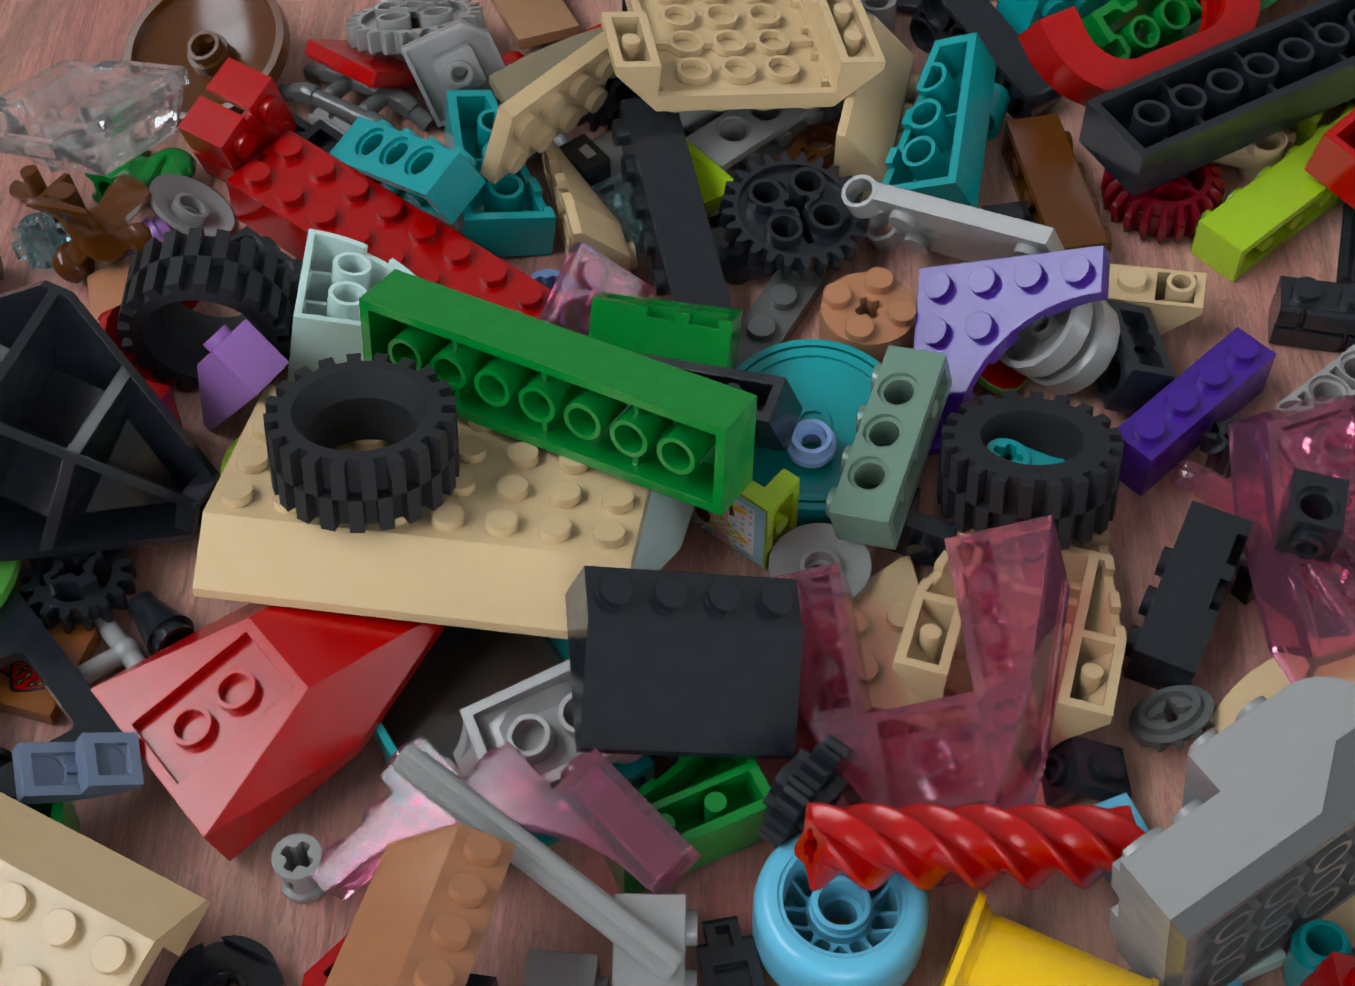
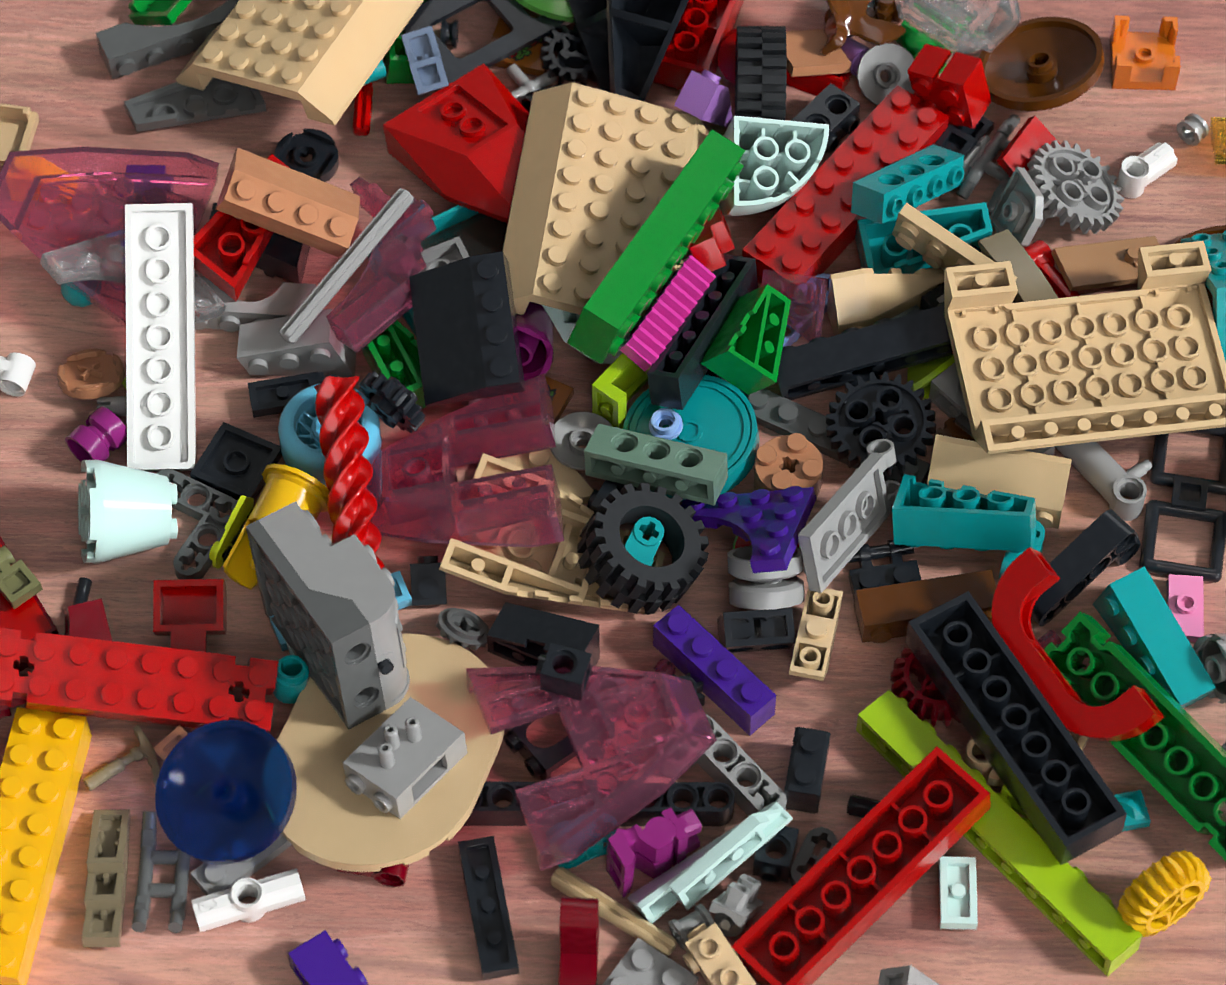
camera: 90 degrees right, 5 degrees up
black tyre [263,353,460,533] -> none
light grey bush [271,833,330,904] -> none

